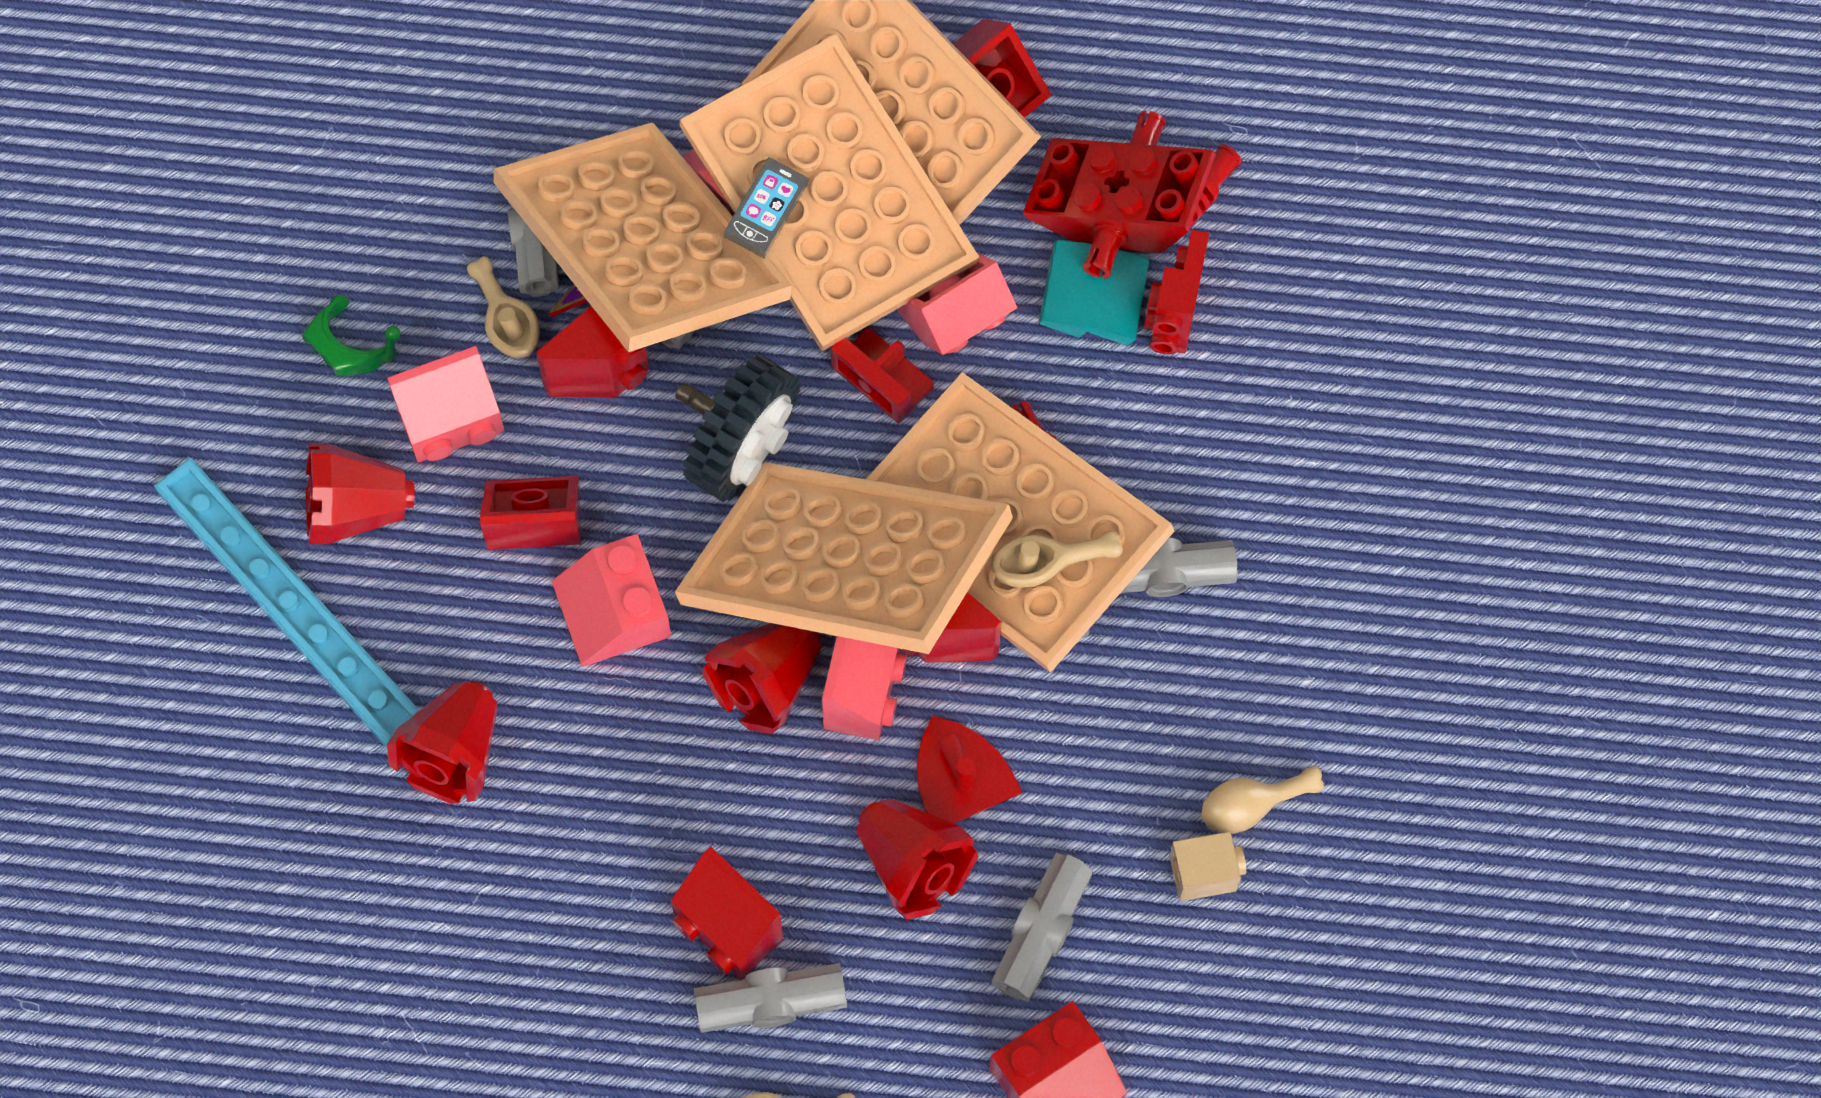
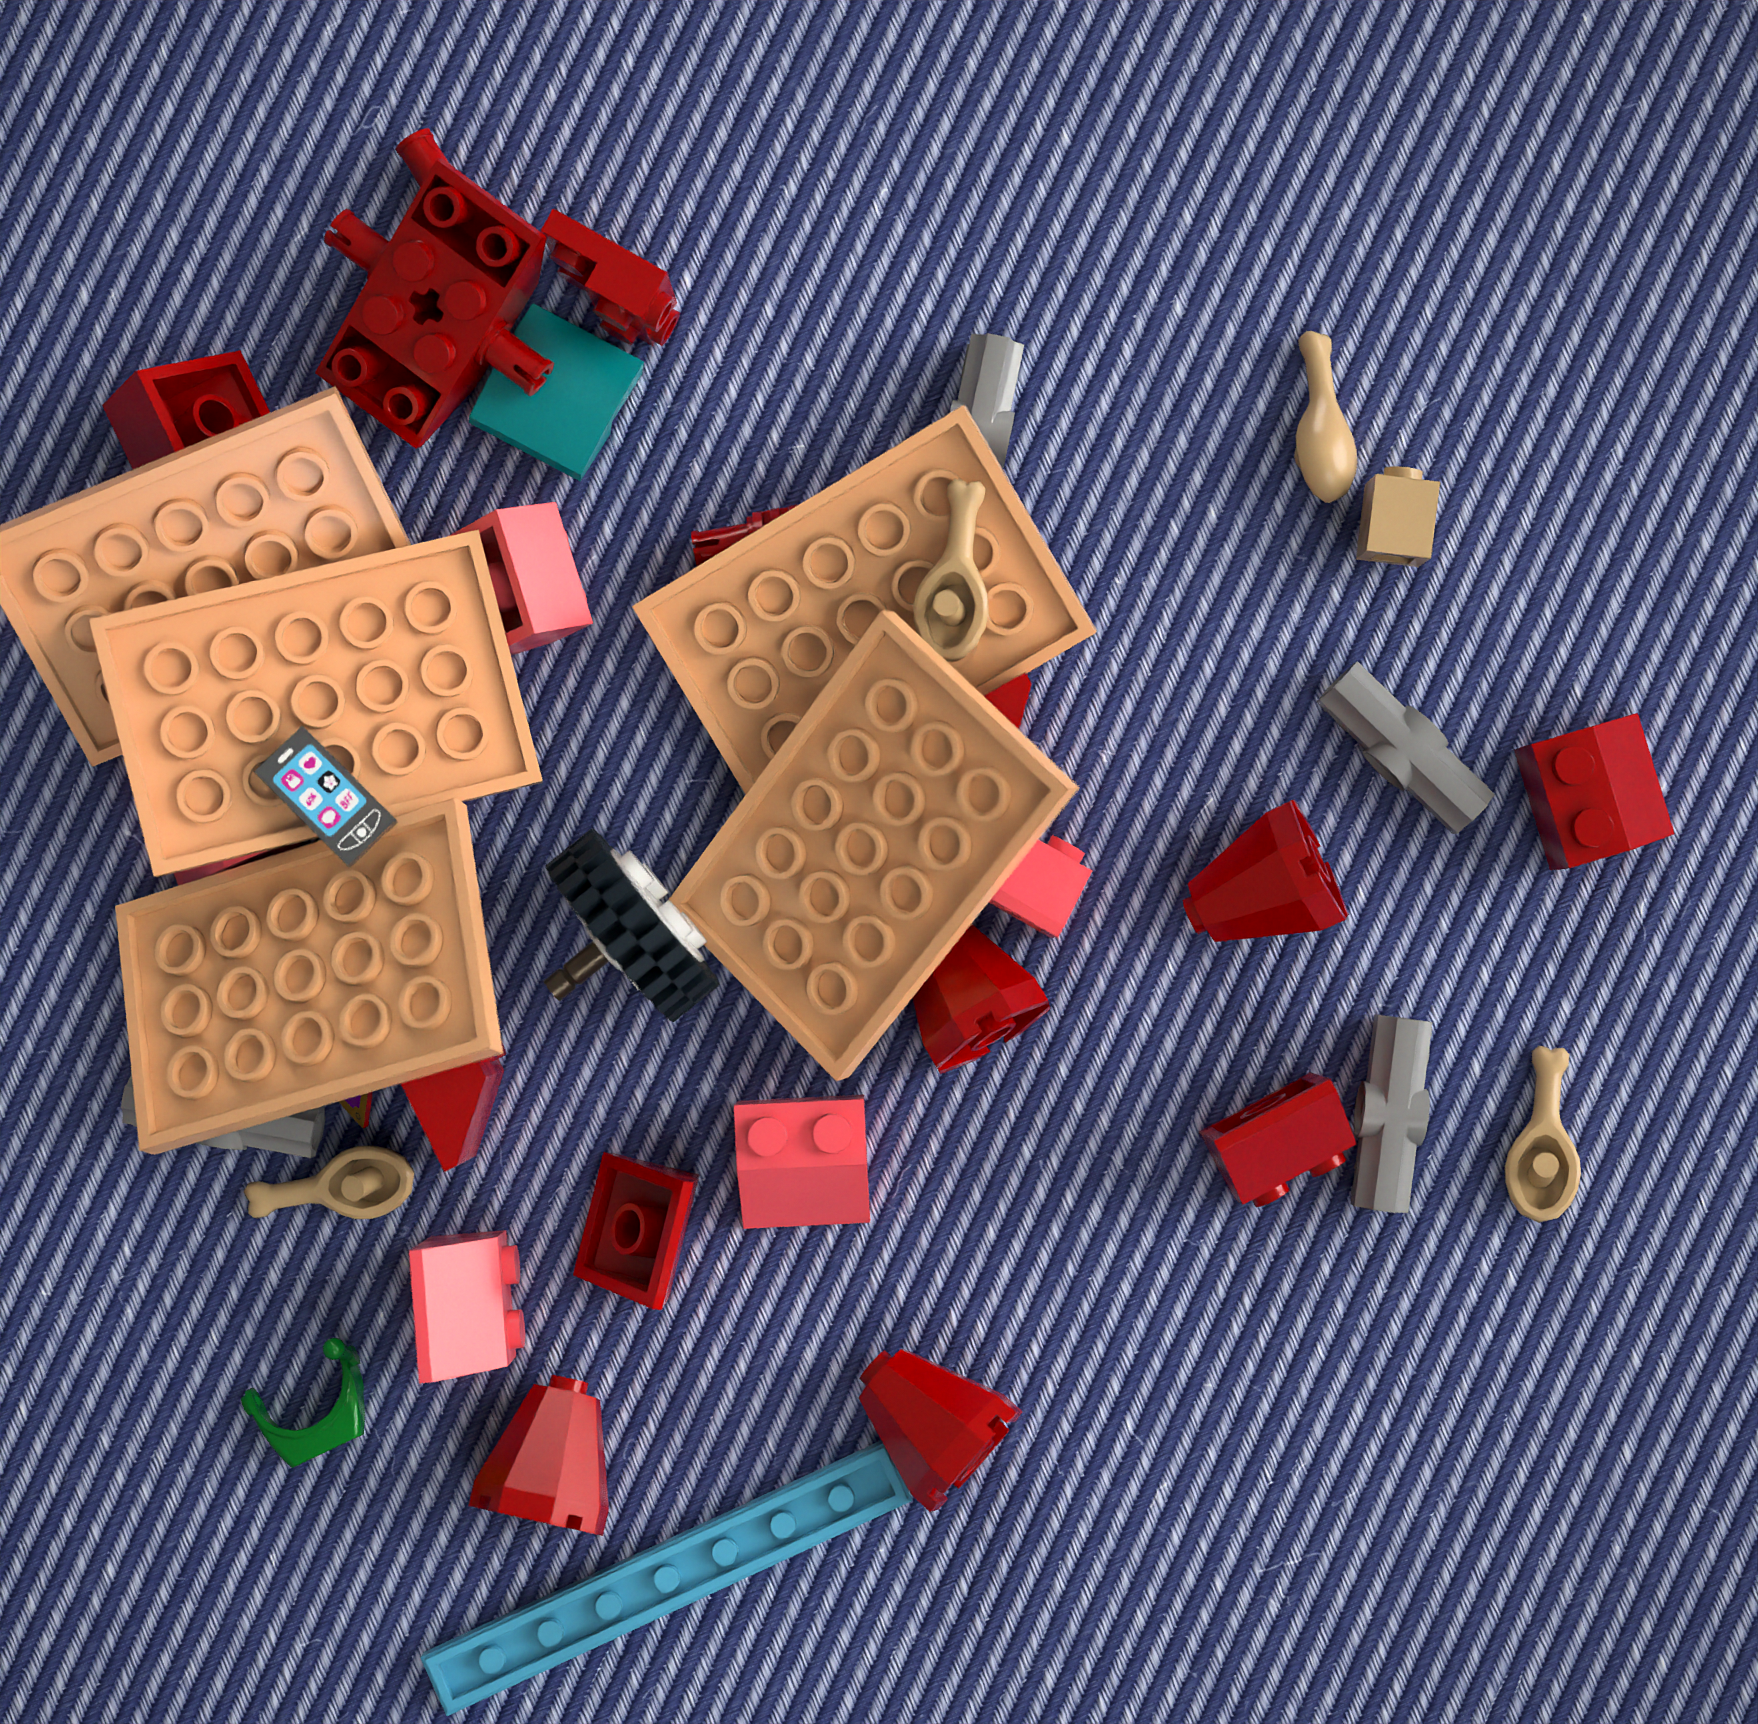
camera: 65 degrees left, 20 degrees up
red panel [831,329,934,424] -> none
red shield [917,715,1023,824] -> none

